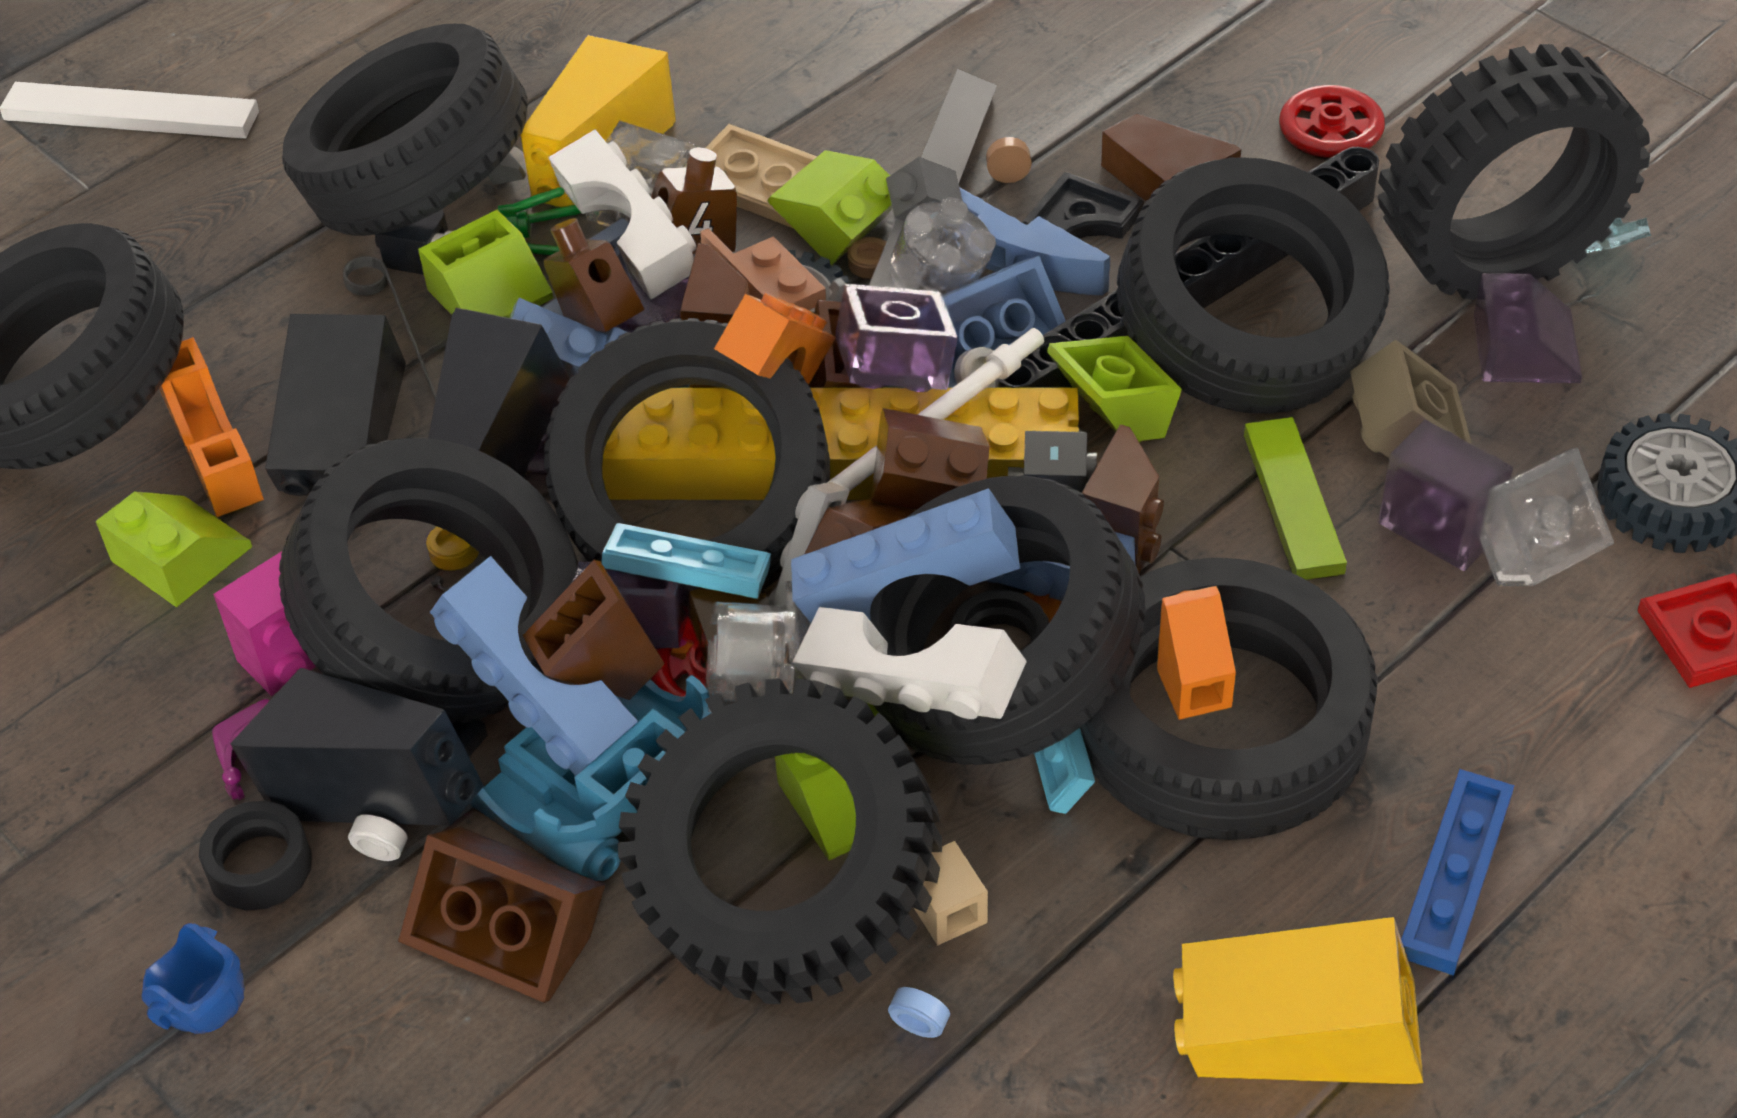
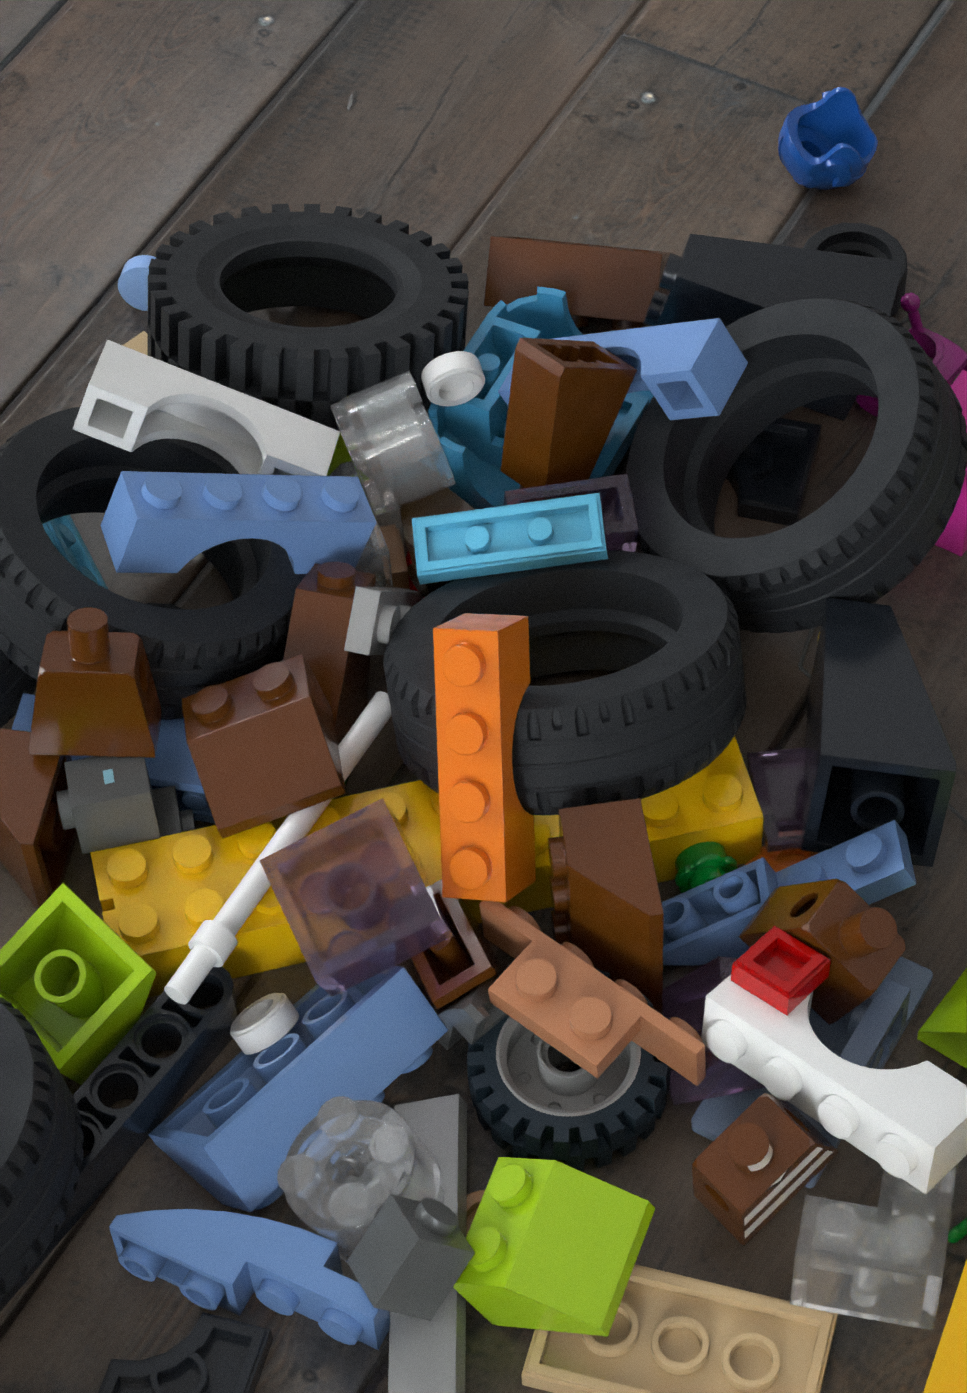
camera: 165 degrees right, 5 degrees up
none -> reddish brown torso [29,607,162,758]
none -> white tile [421,351,485,407]
none -> red tile [731,925,831,1015]

